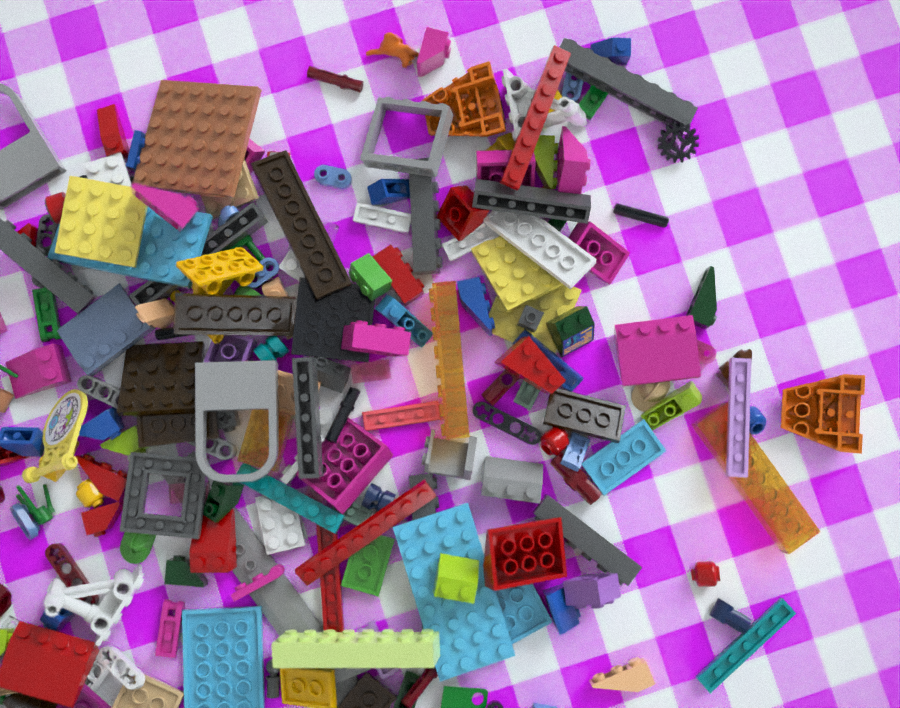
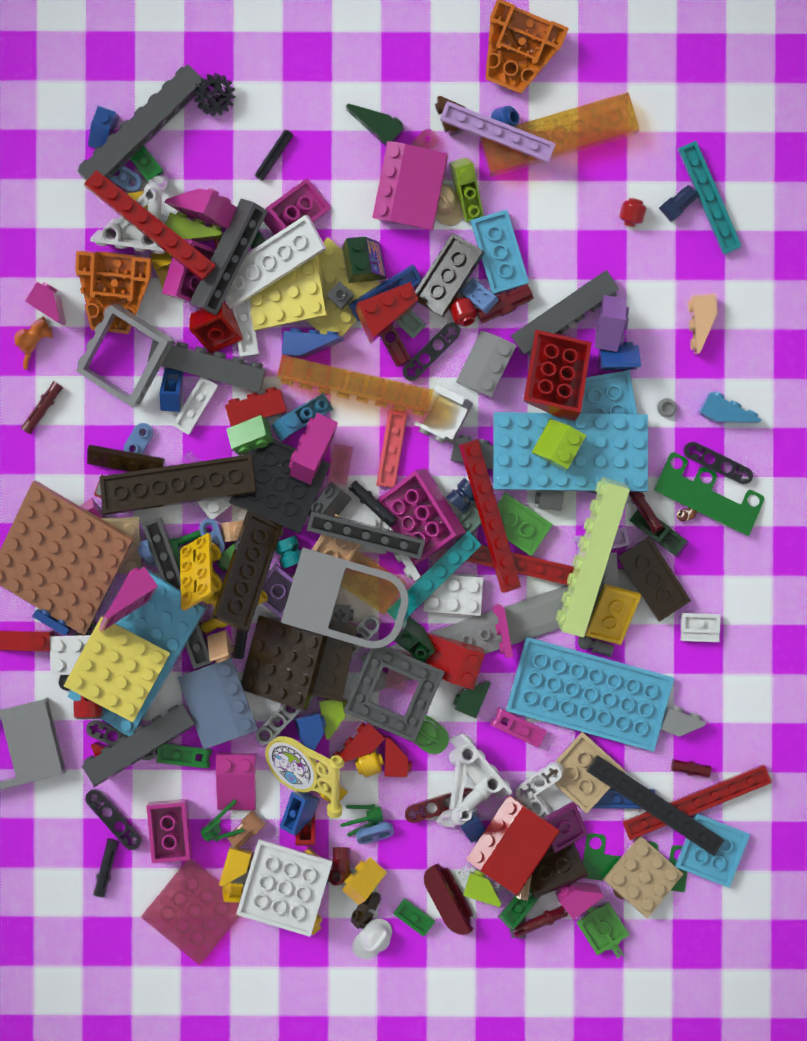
camera: 70 degrees left, 5 degrees up
none -> dark brown plate [87,445,165,472]
none -> dark grey brick [535,490,564,511]
none -> light grey plate [657,398,677,417]

